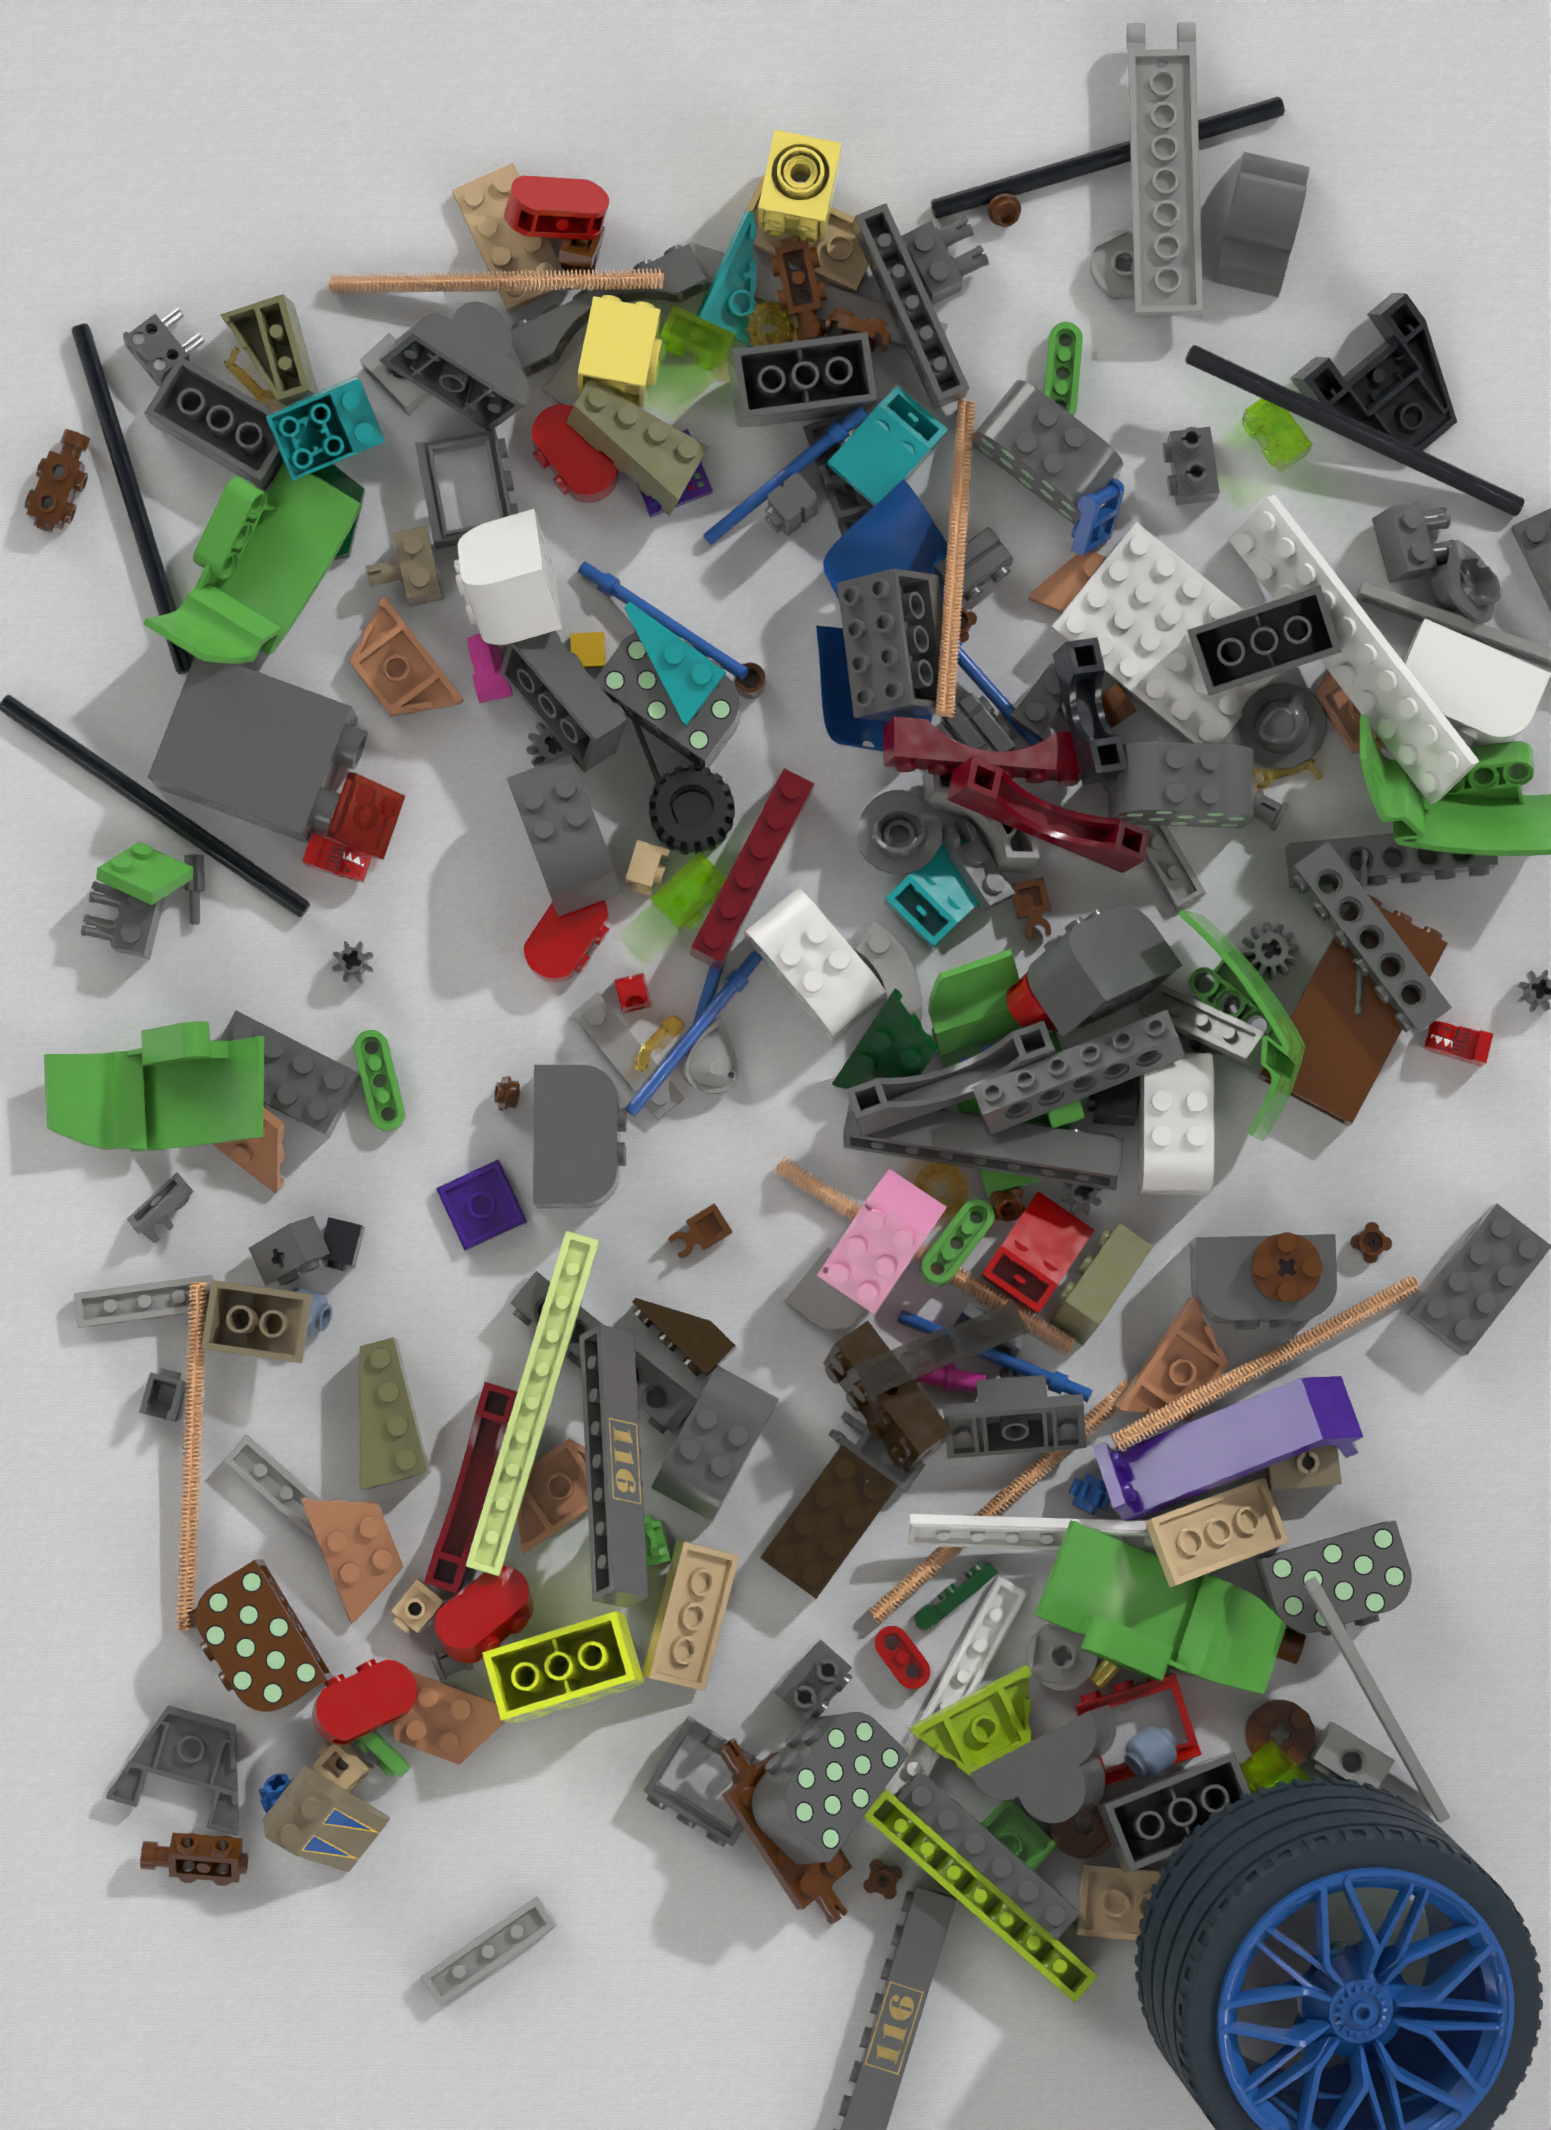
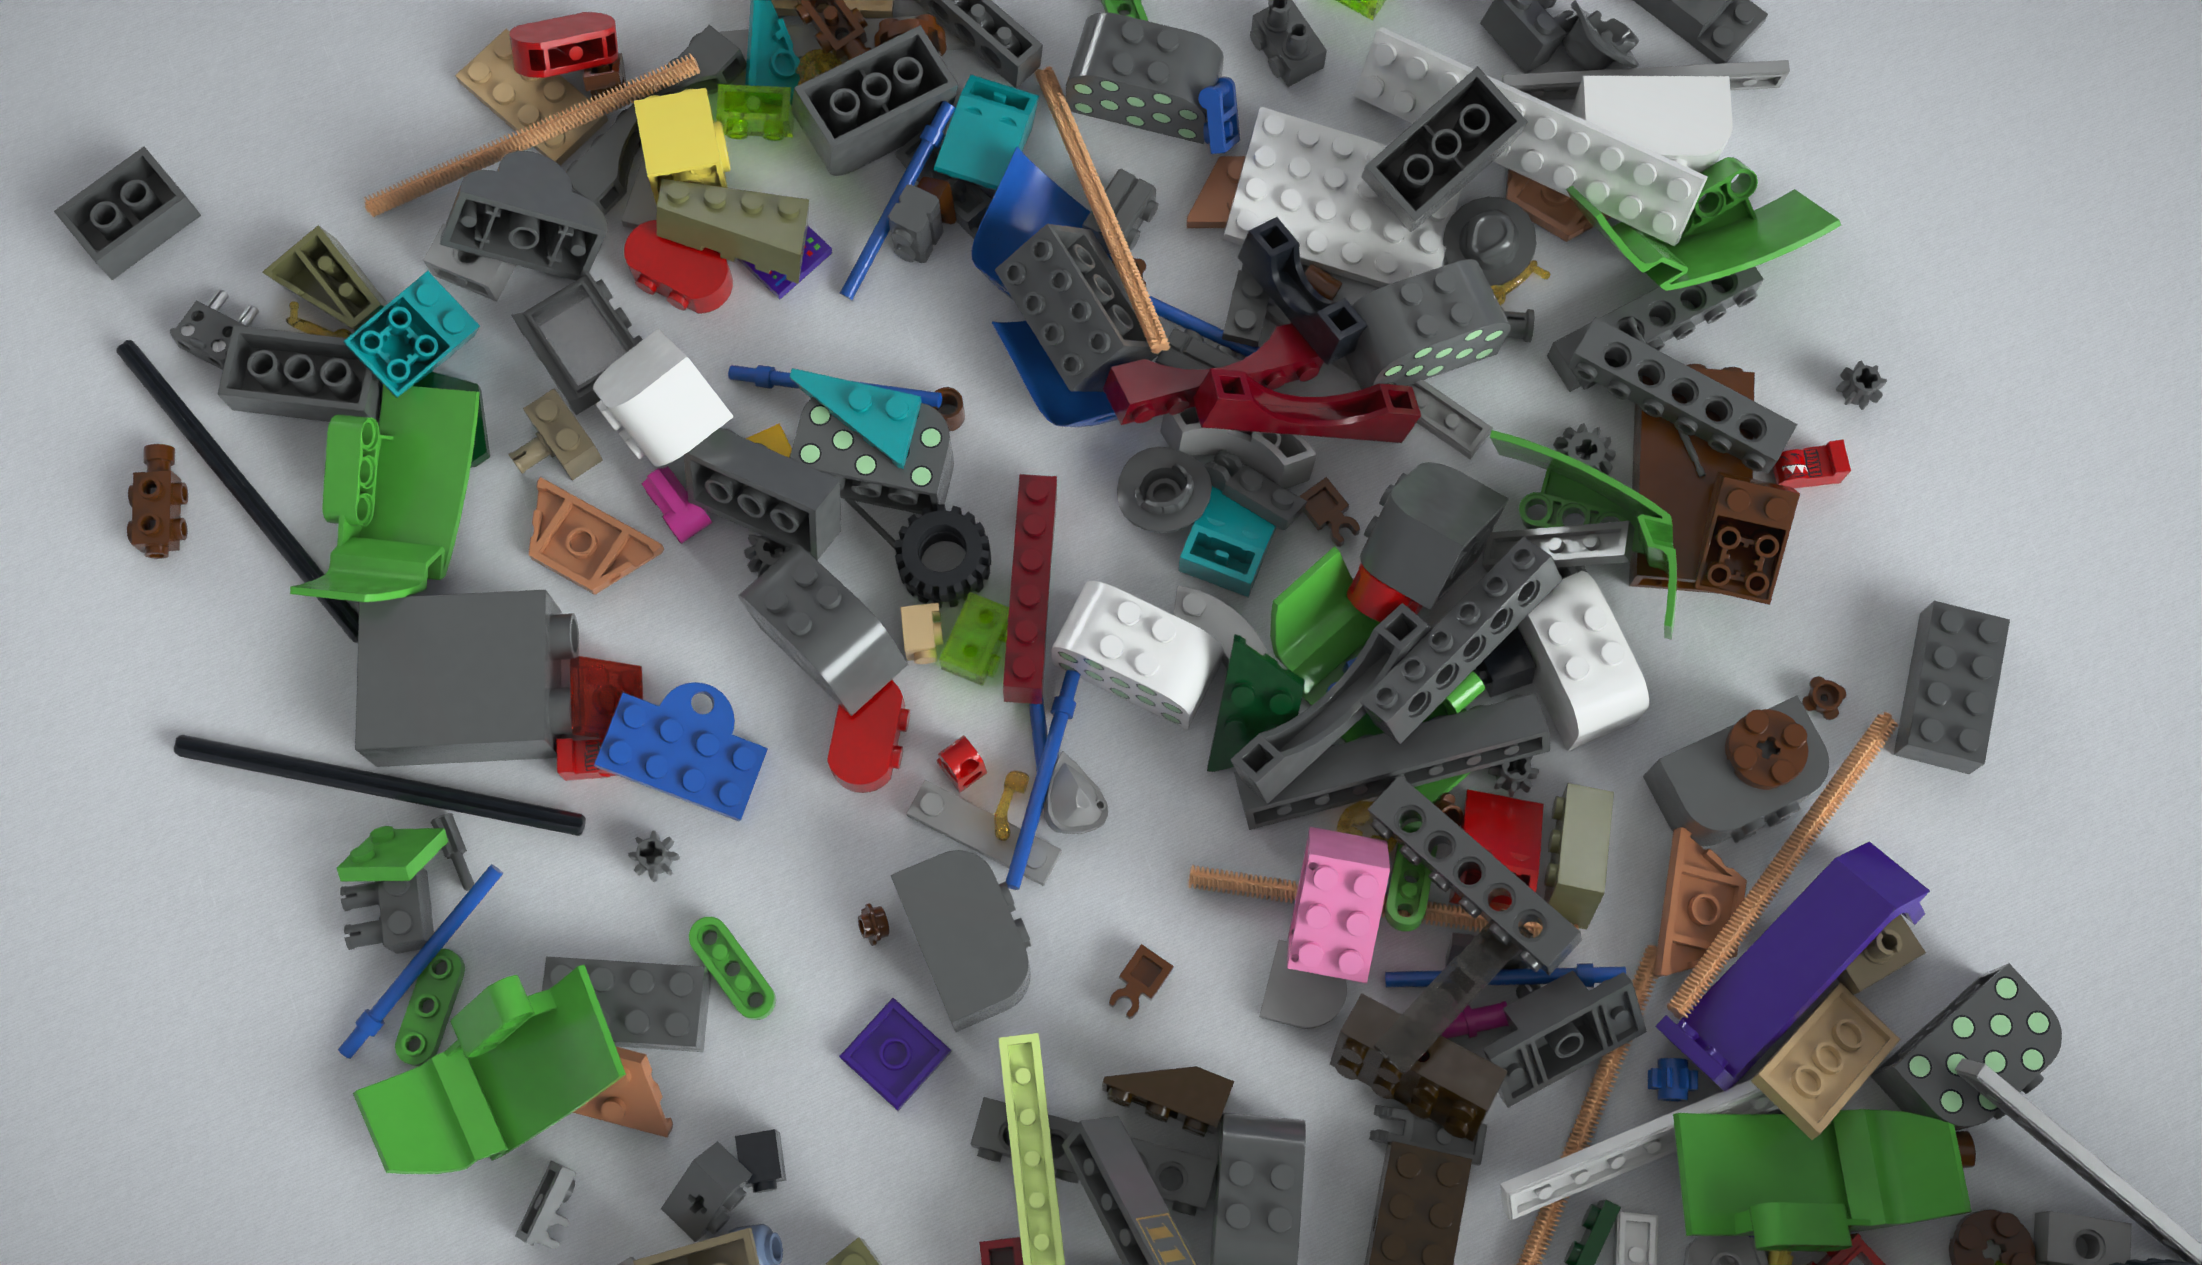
camera: 25 degrees left, 10 degrees down
none -> dark grey brick [54,146,201,280]
none -> blue bar [338,864,503,1059]
none -> bright green plate [395,949,465,1066]
none -> blue plate [593,682,768,821]
none -> reddish brown slope [917,177,957,225]
none -> dark grey brick [1368,775,1582,976]
none -> reddish brown slope [1694,471,1800,605]

